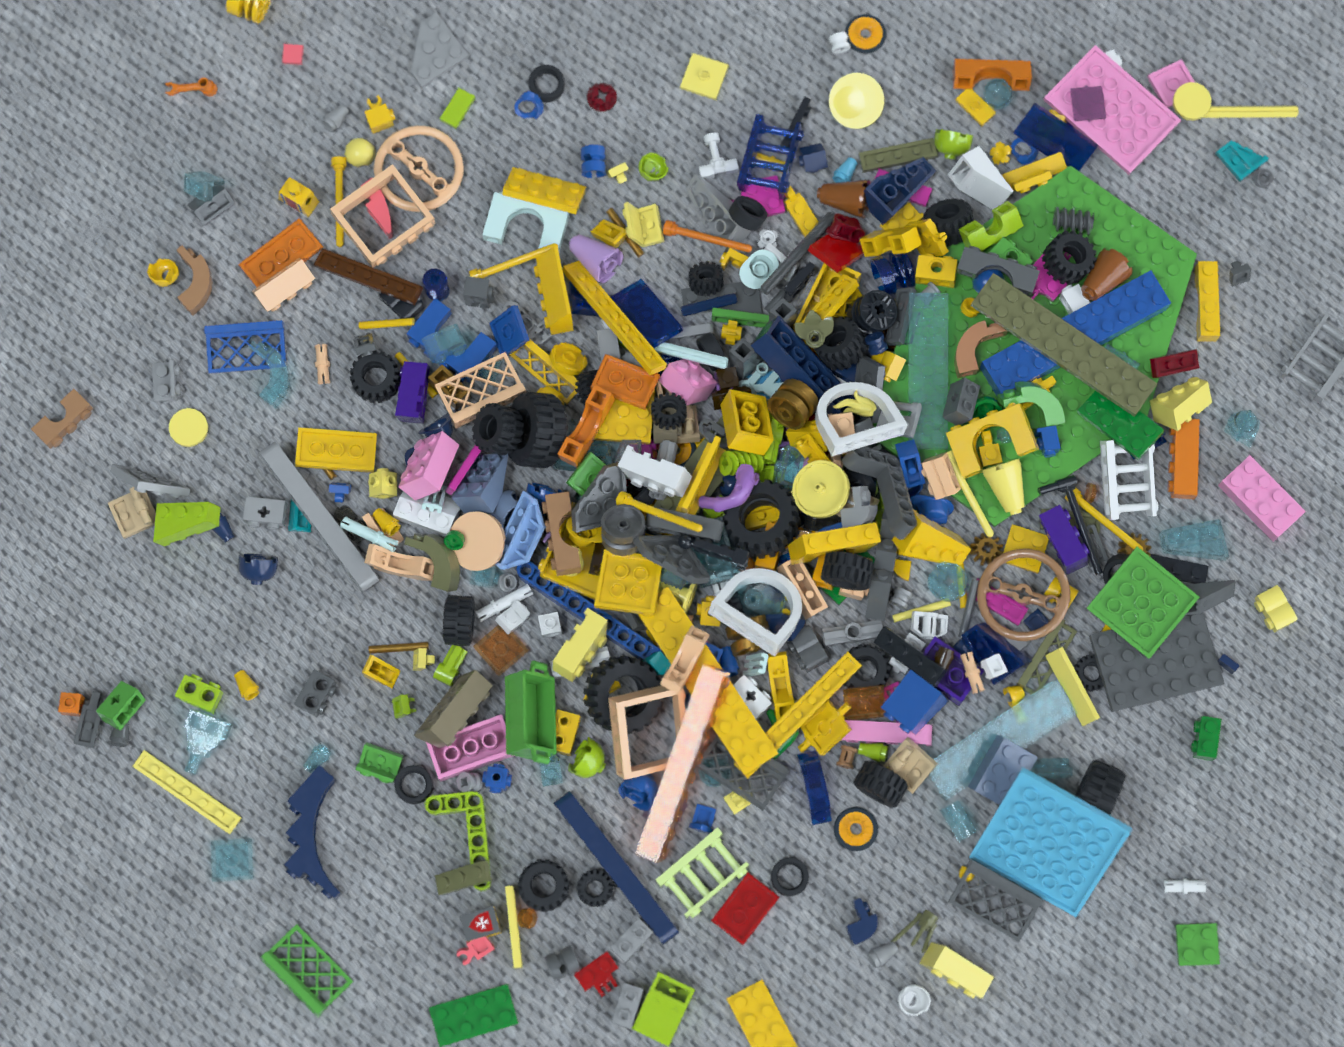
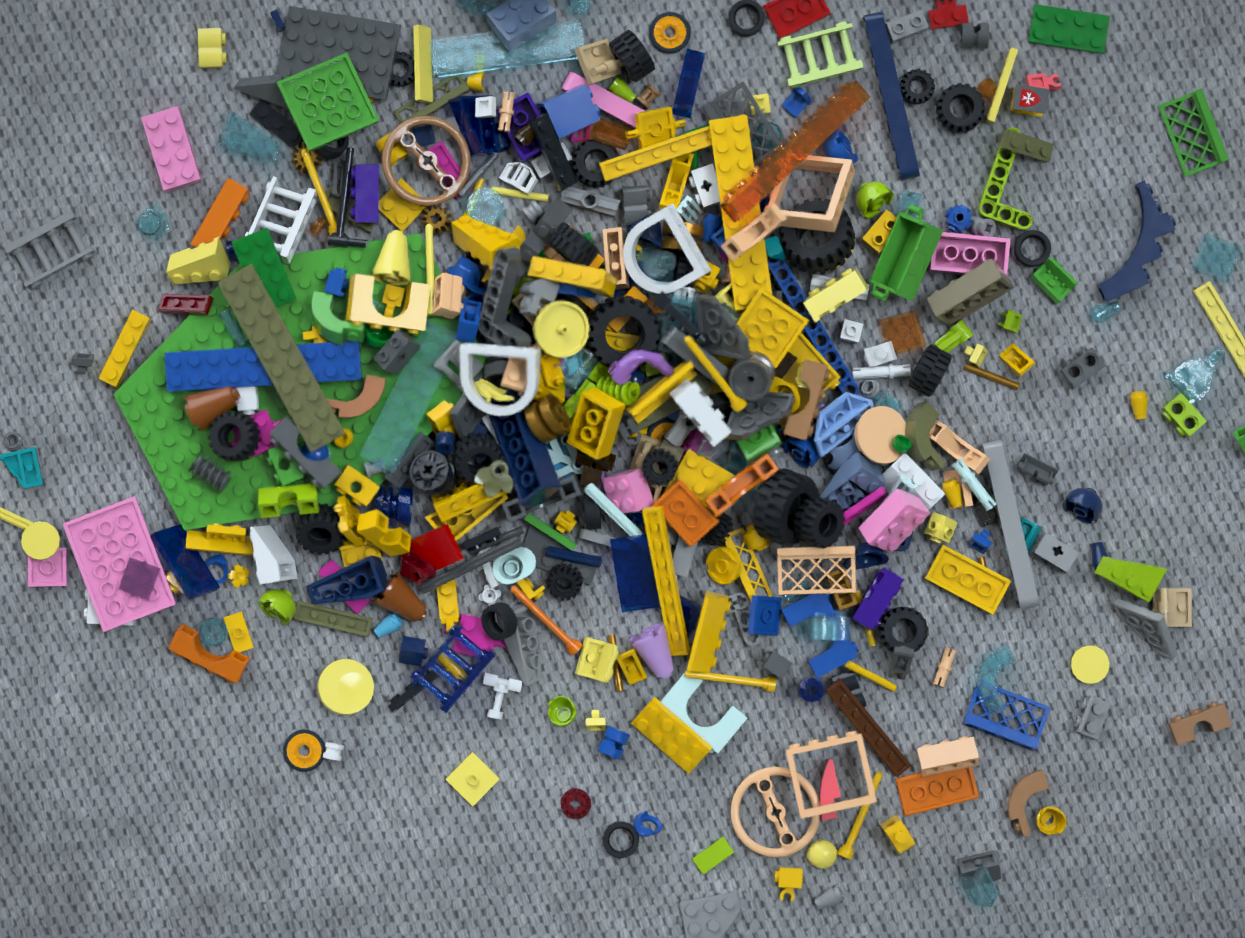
camera: 155 degrees left, 10 degrees up
none -> dark grey hinge [1017,453,1059,485]

